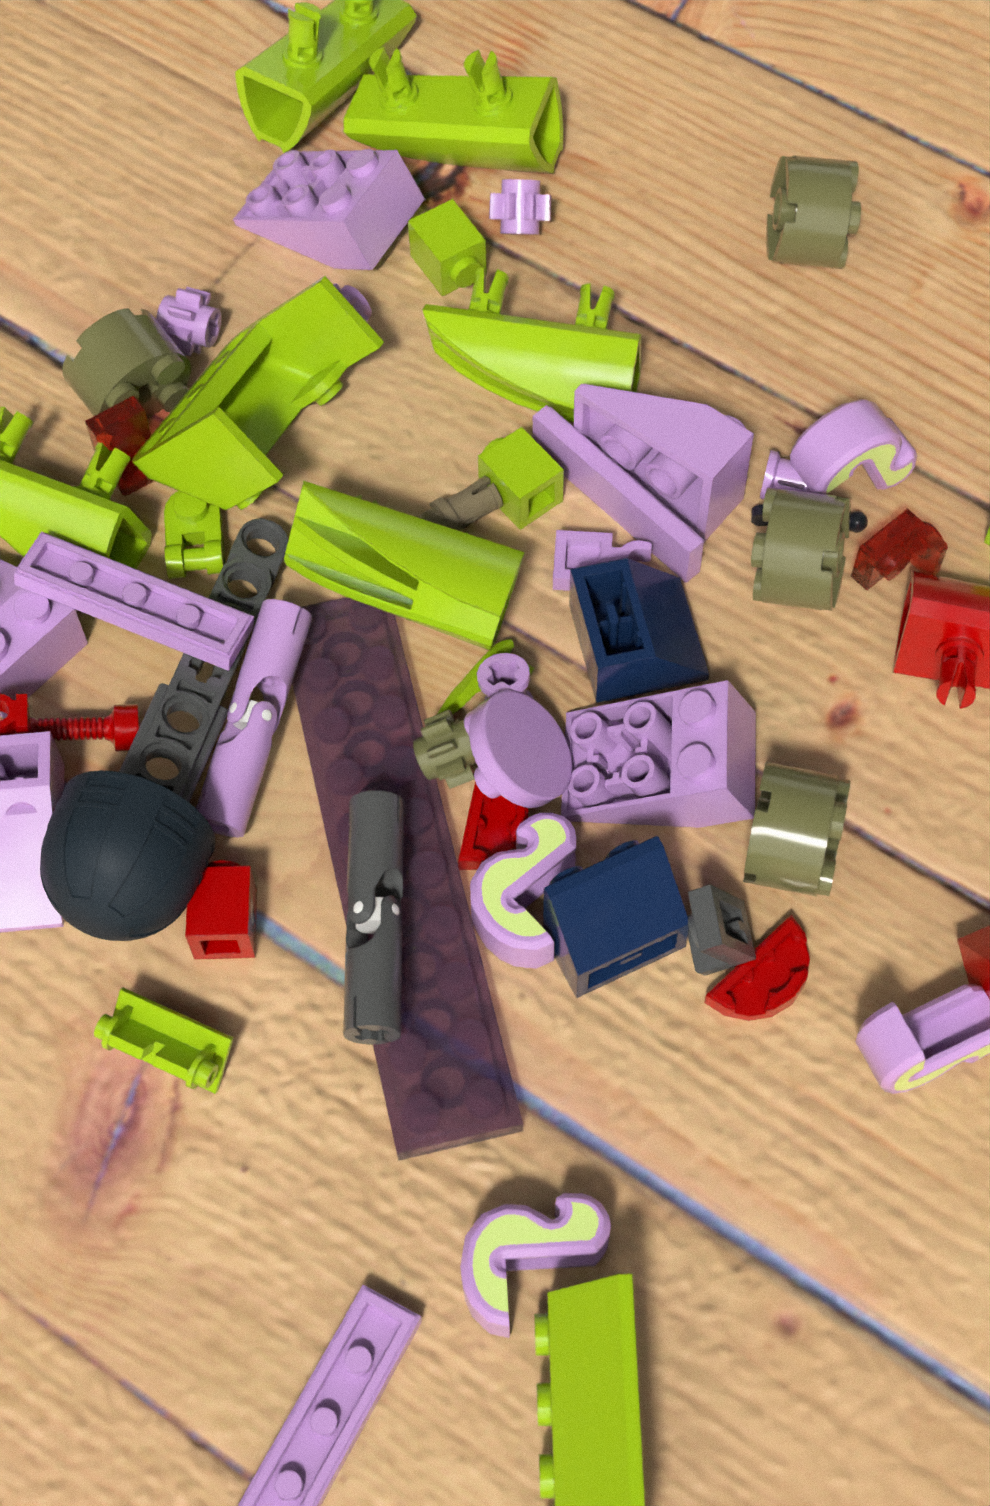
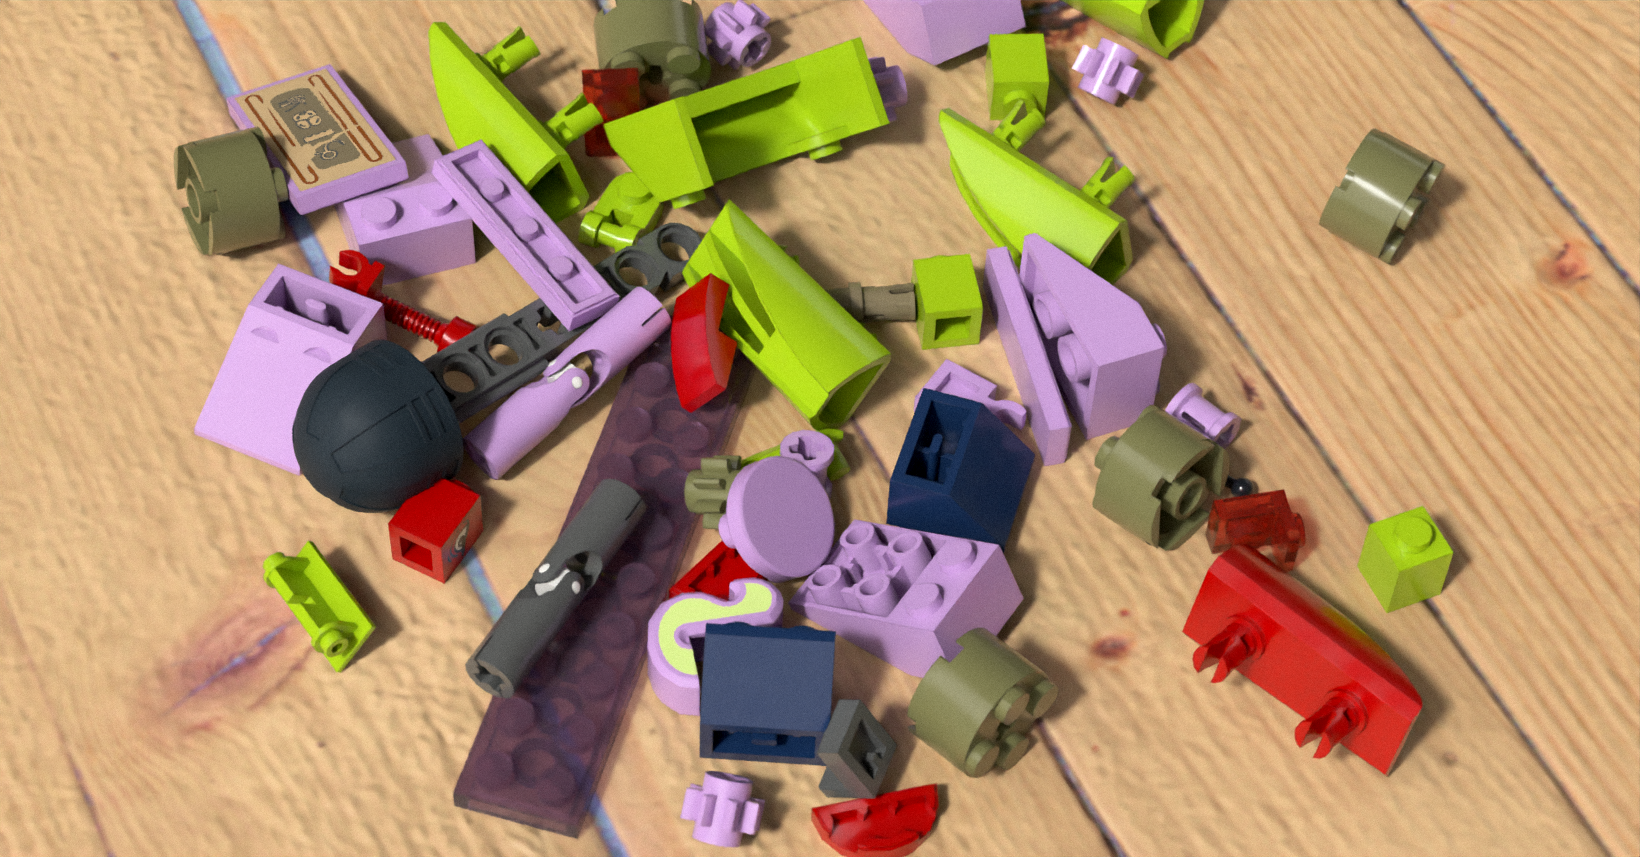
camera: 25 degrees right, 10 degrees down
lavender animal [790,399,917,494] -> none
none -> red slope [671,273,737,413]
none -> lavender gear [680,771,765,847]

